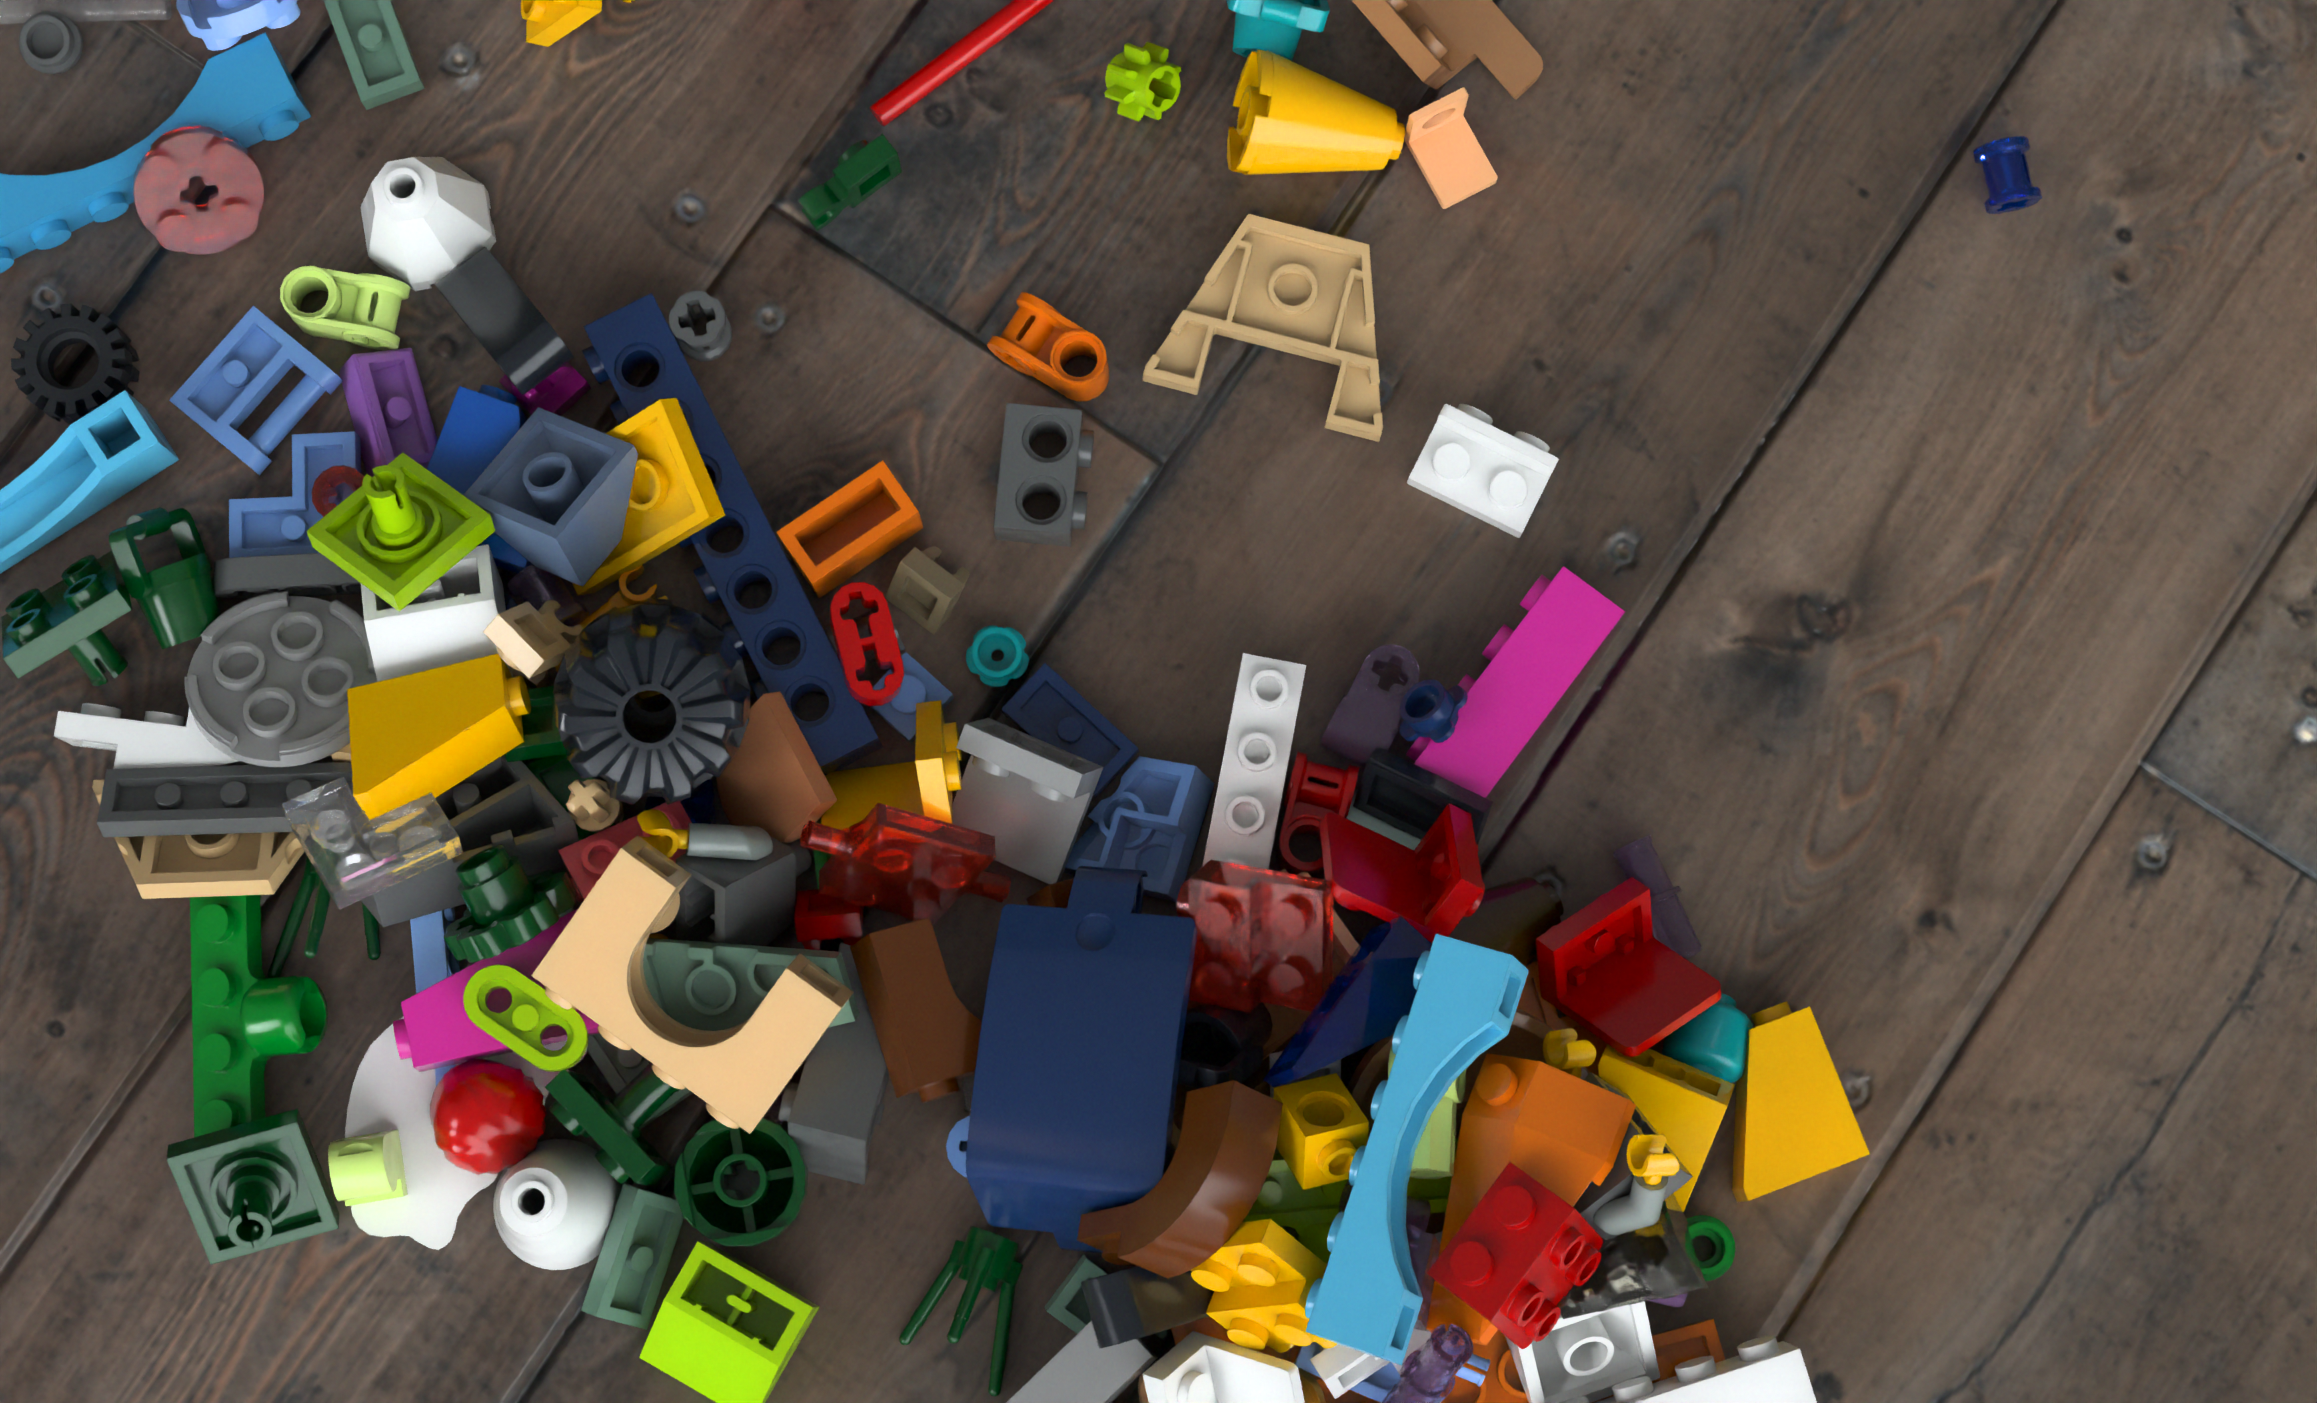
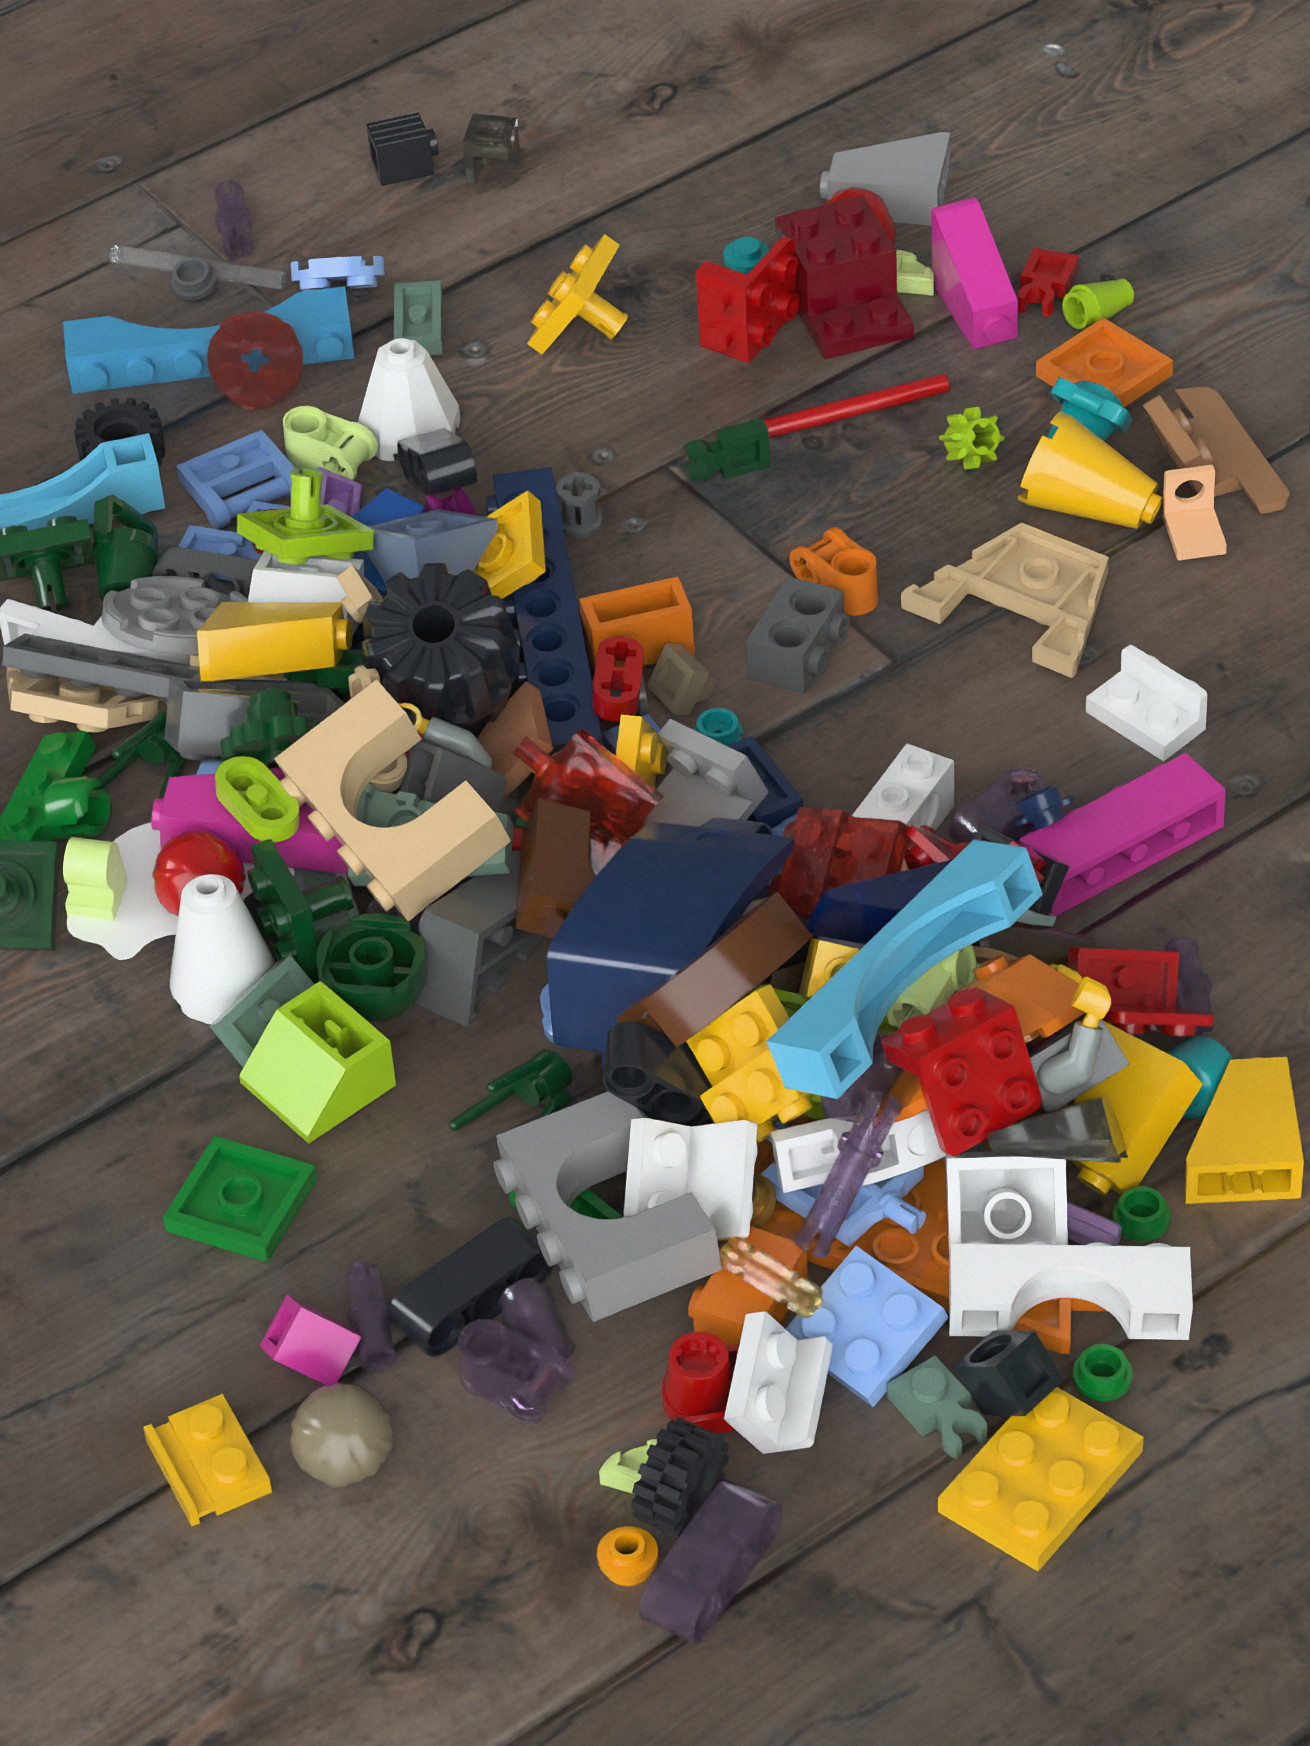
camera: 25 degrees right, 35 degrees down
clear plate [282,777,463,910] -> none

